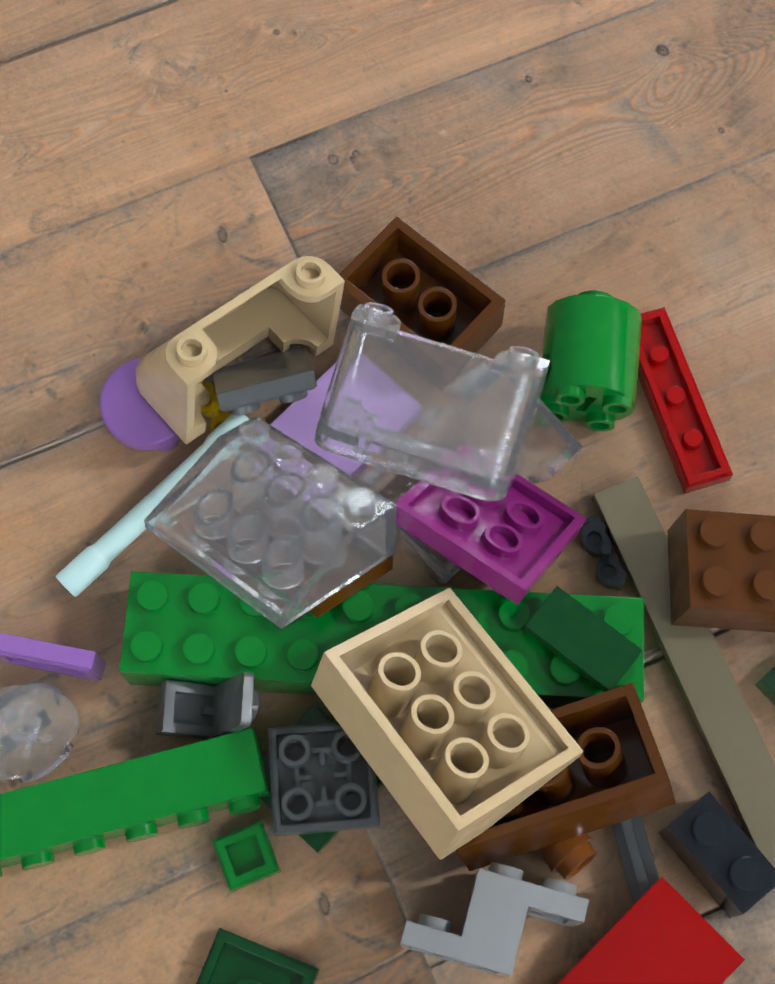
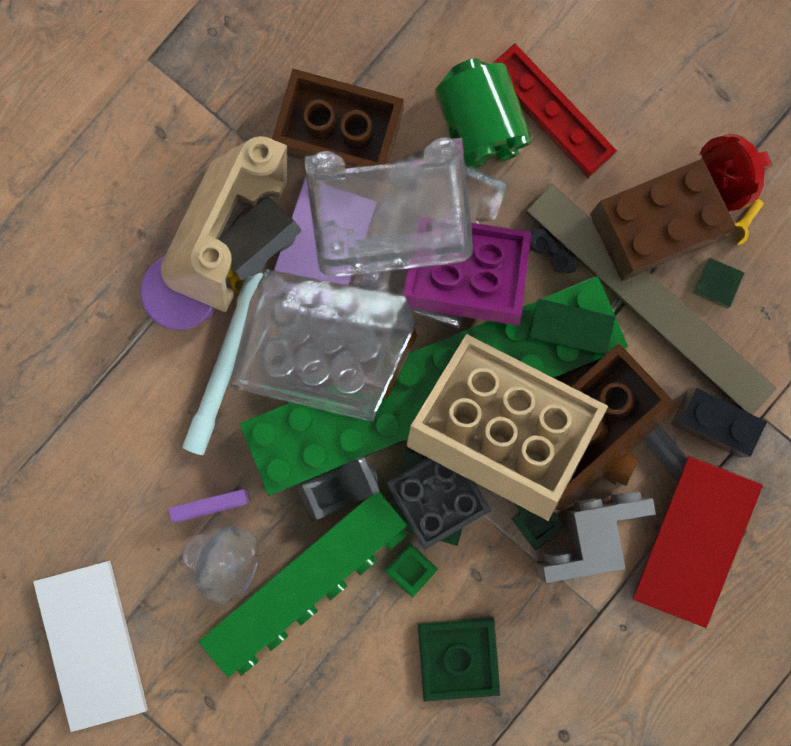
camera: 25 degrees left, 15 degrees up
none -> dark green plate [511,502,566,551]

